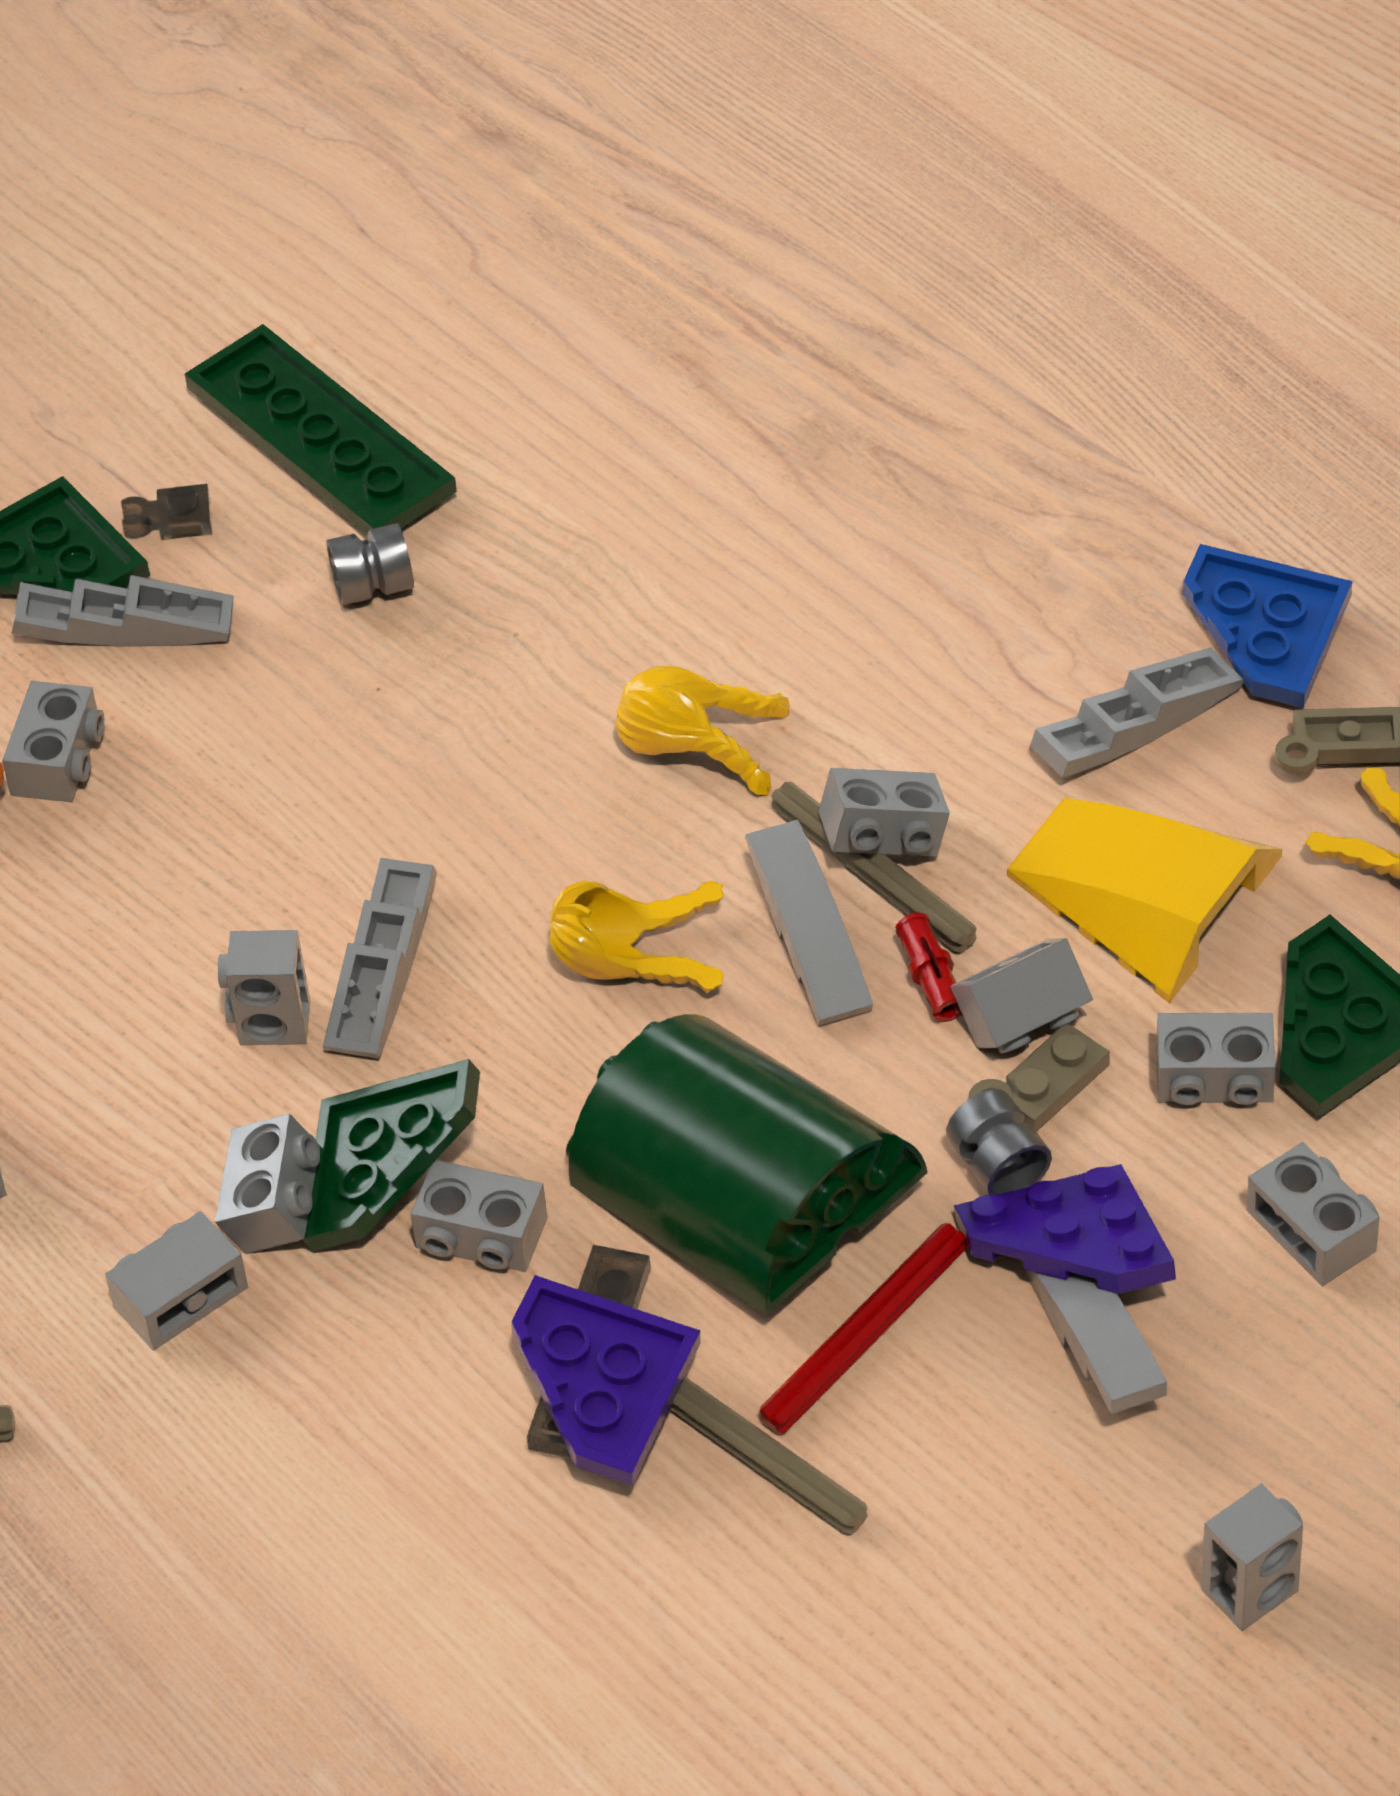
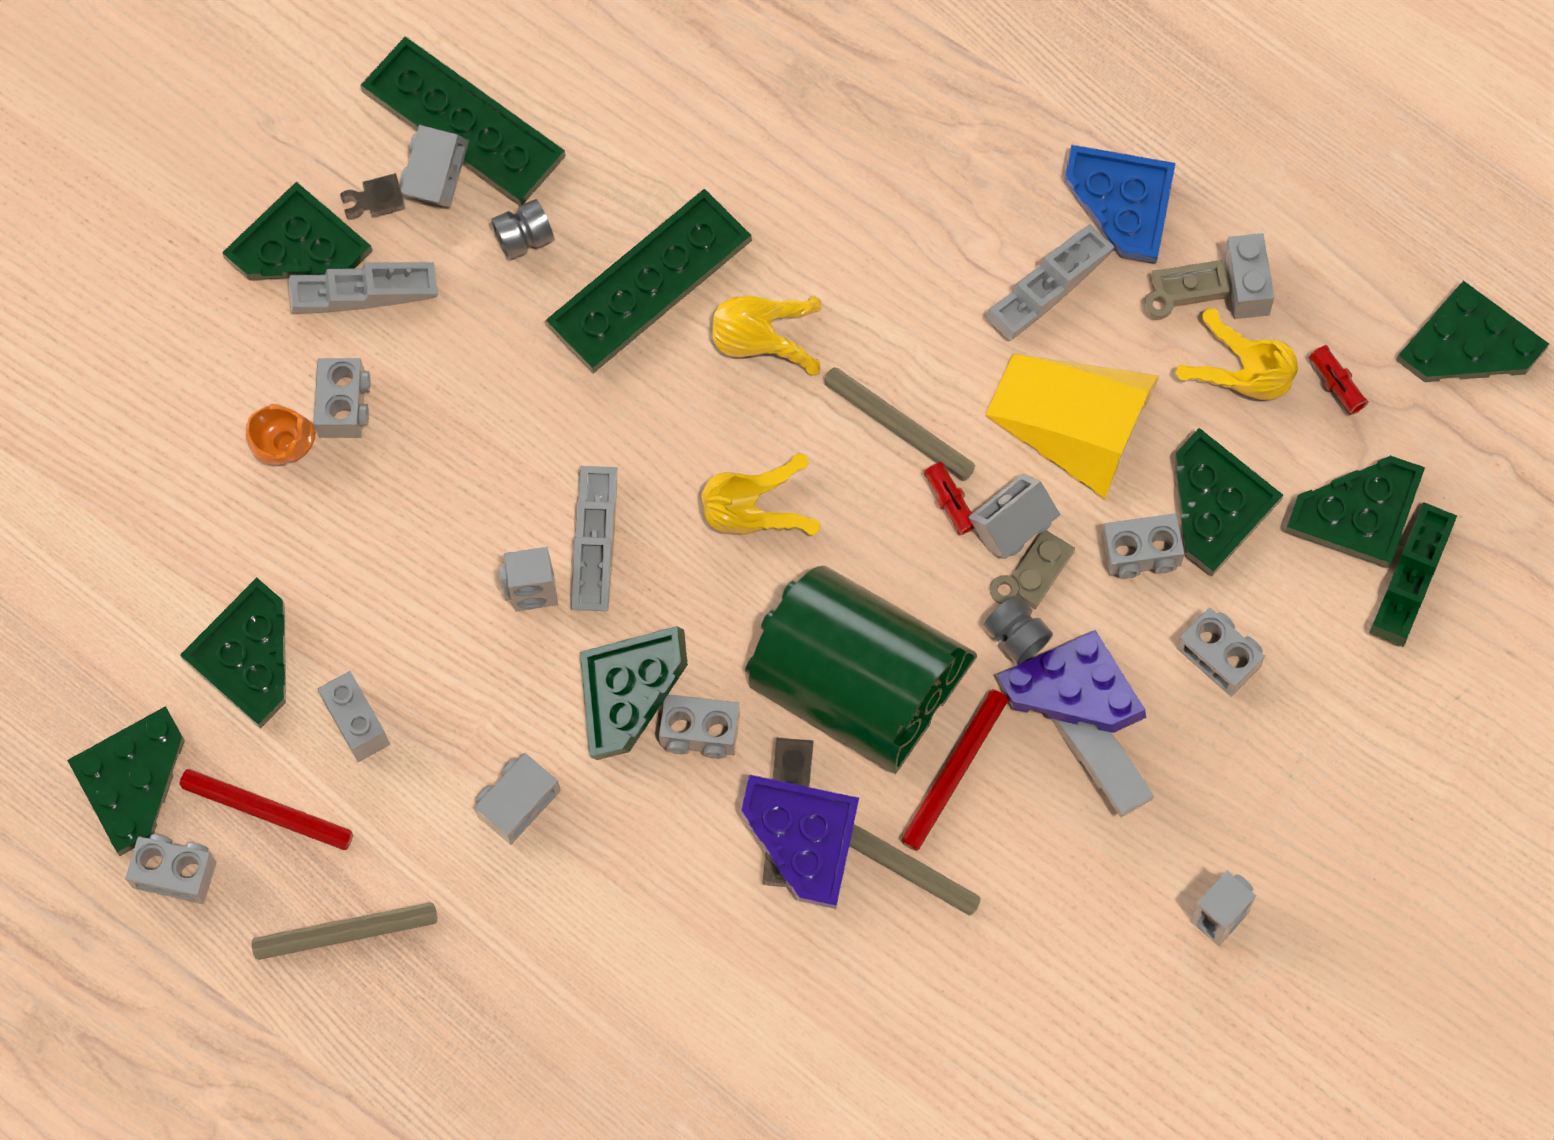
camera: 10 degrees left, 20 degrees up
light grey brick [215,1113,320,1254] -> none
light grey slope [745,820,874,1027] -> none
light grey brick [818,768,950,857] -> none
none -> light grey brick [400,125,469,208]
none -> dark green plate [546,188,752,374]

